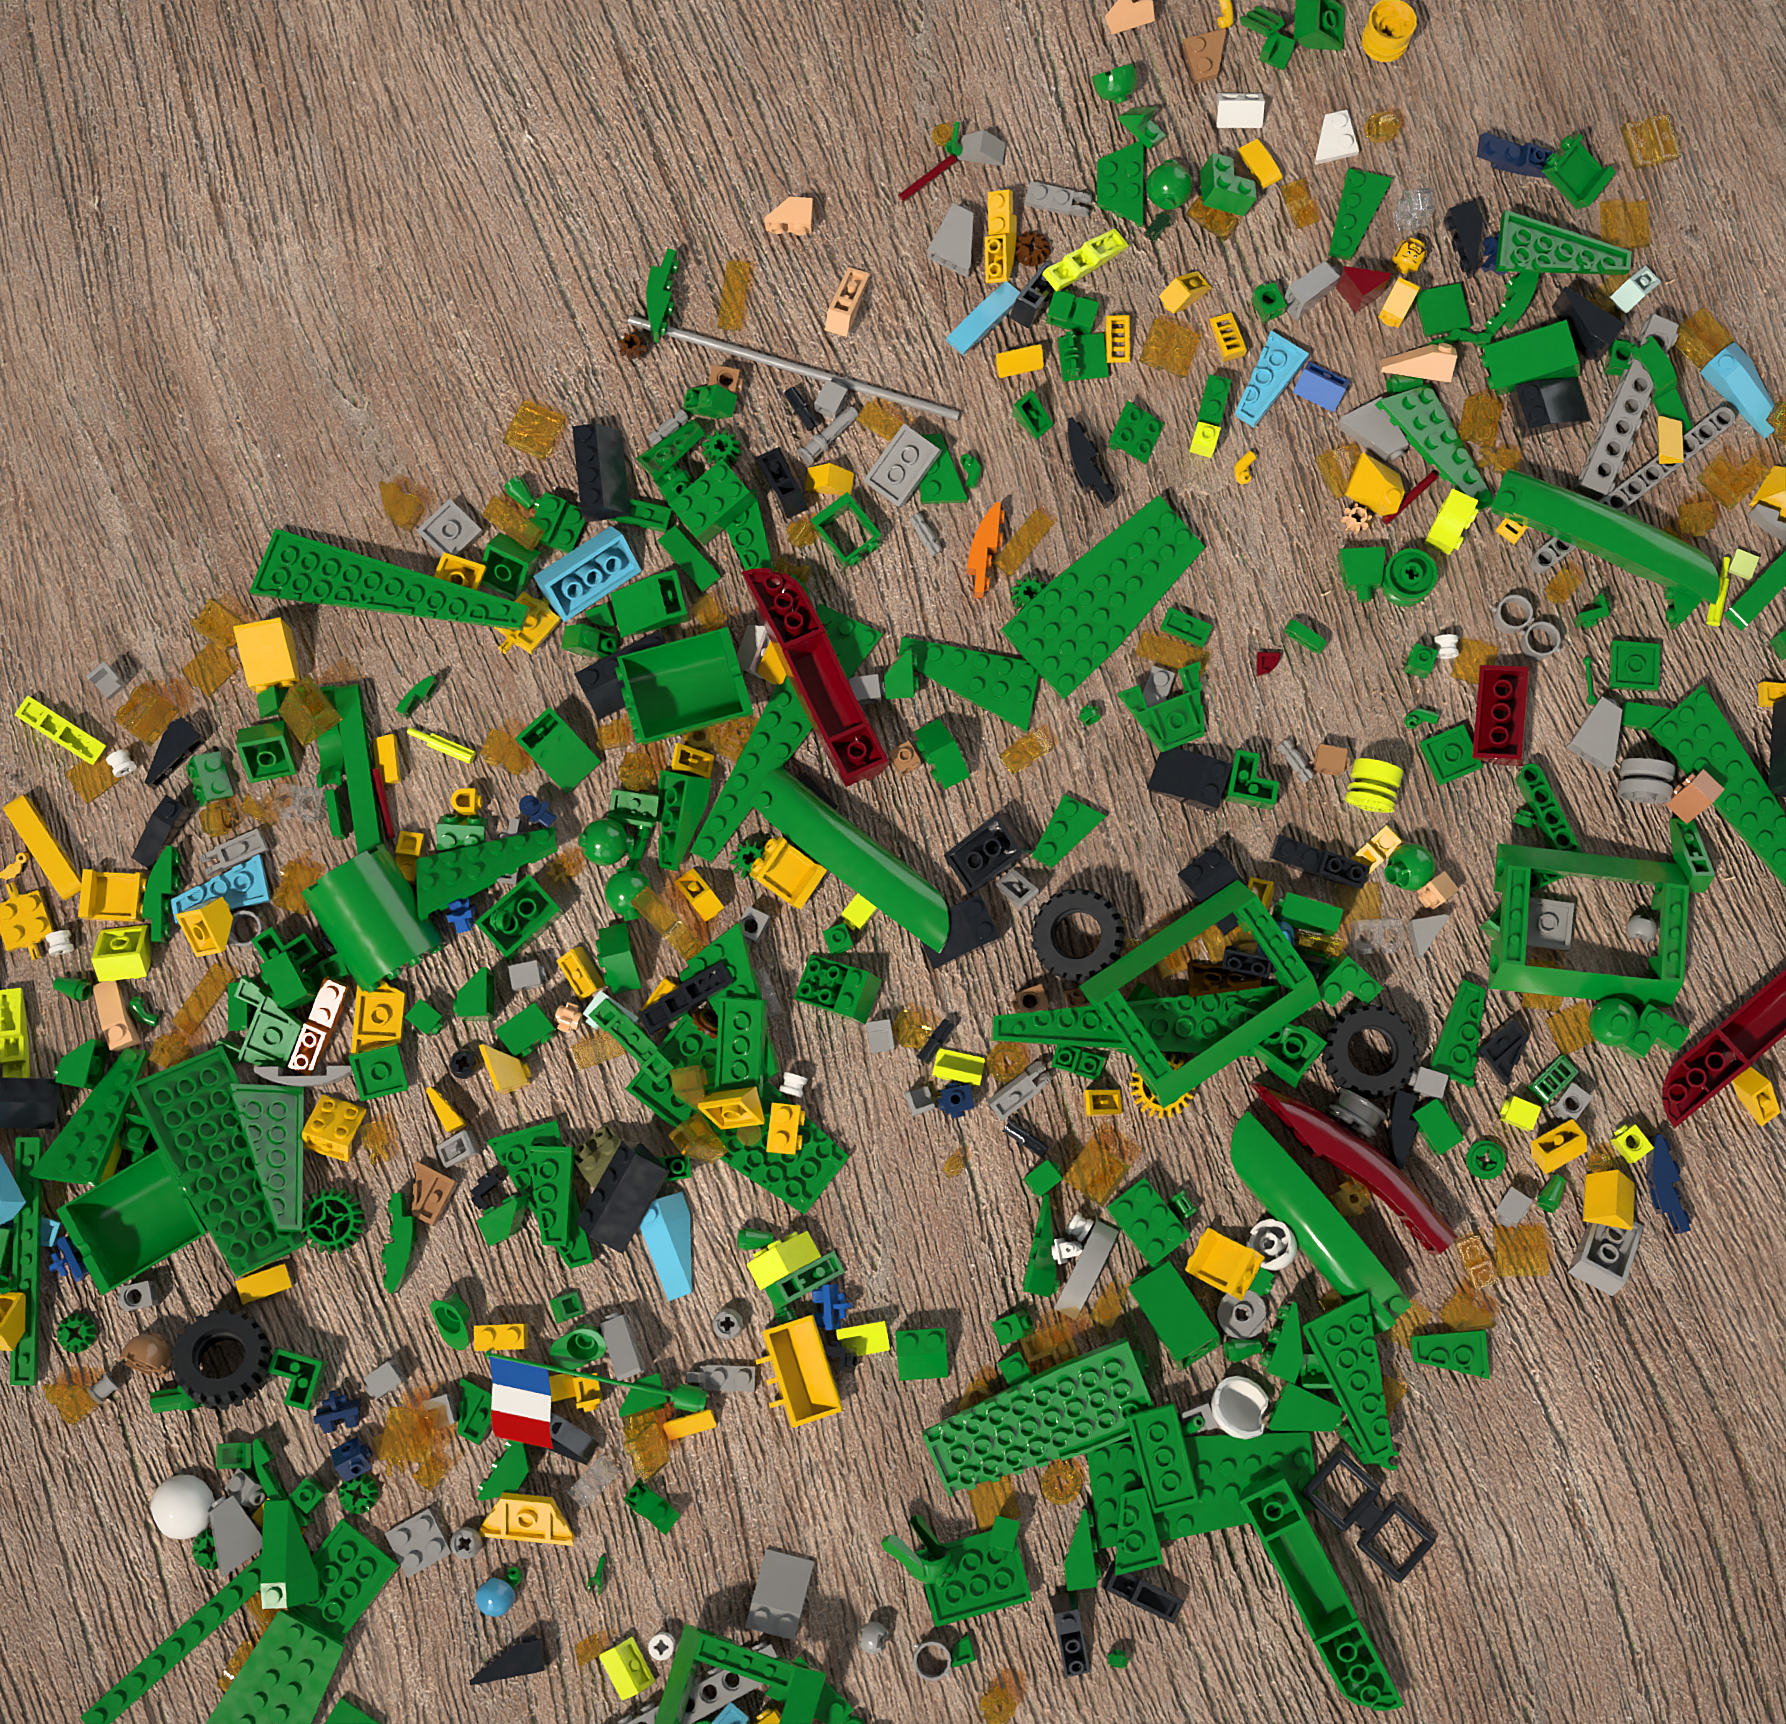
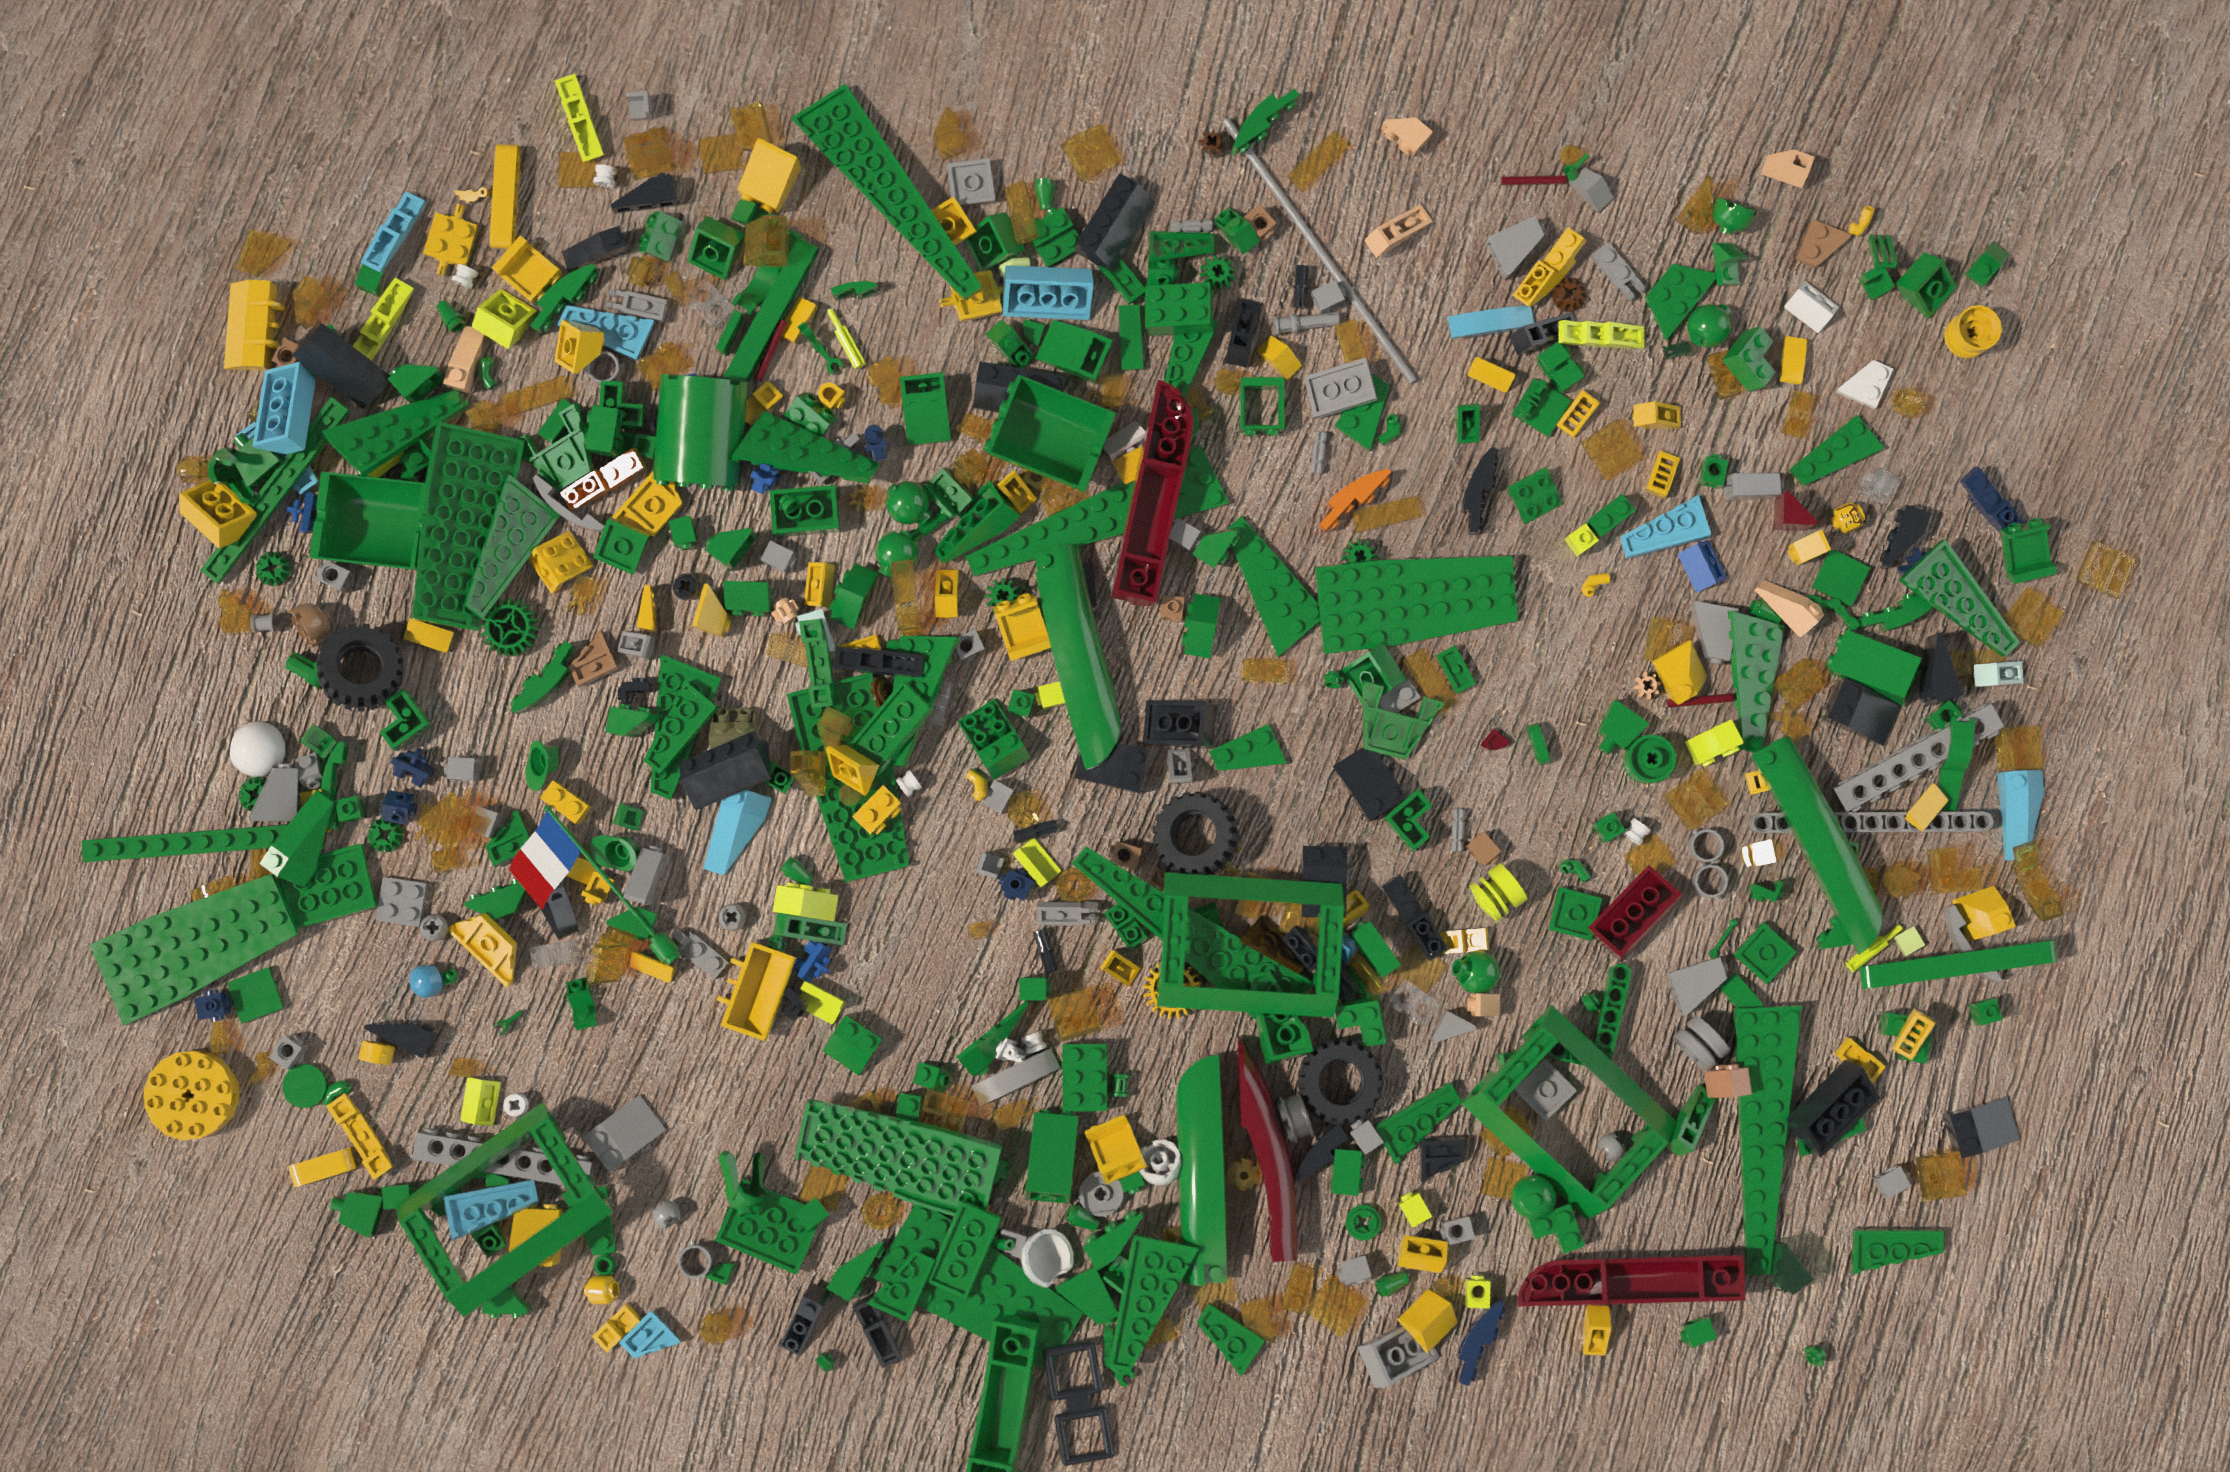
camera: 35 degrees right, 5 degrees up
green slope [1527,1054,1579,1105] -> none
none -> yellow piece [358,1040,396,1065]
none -> green piece [797,322,844,376]
none -> yellow arm [965,768,988,801]
none -> yellowish green arm [998,257,1030,278]
none -> green slope [1340,643,1407,705]
none -> clear yellow slope [1663,768,1727,831]
none -> clear yellow slope [1675,175,1713,235]

